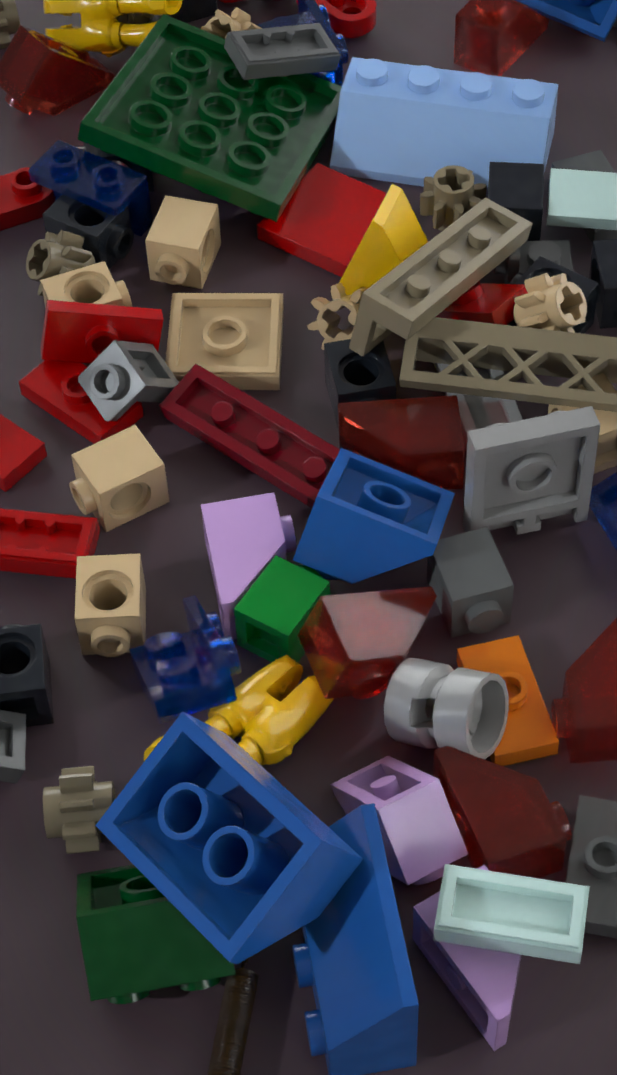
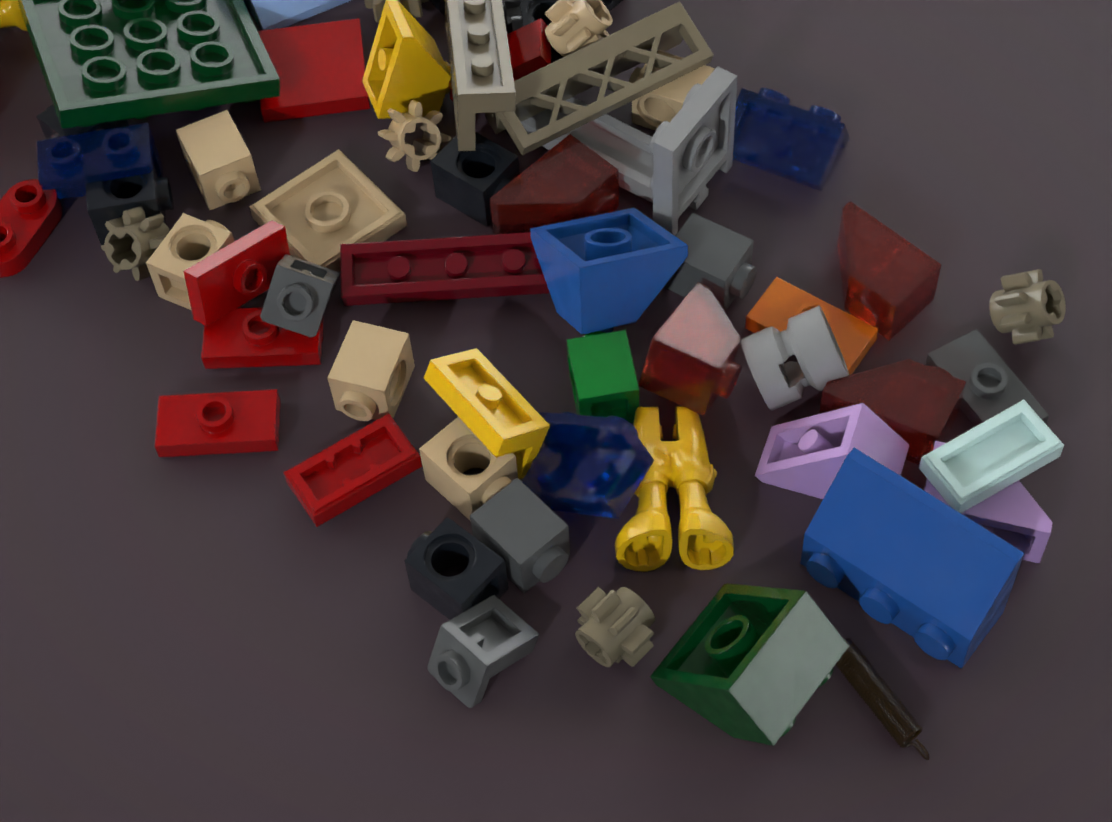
camera: 40 degrees left, 5 degrees up
blue slope [95,712,363,964] -> none
lavender slope [201,492,297,640] -> none
none -> yellow panel [424,348,550,479]
none -> dark grey brick [470,478,570,594]

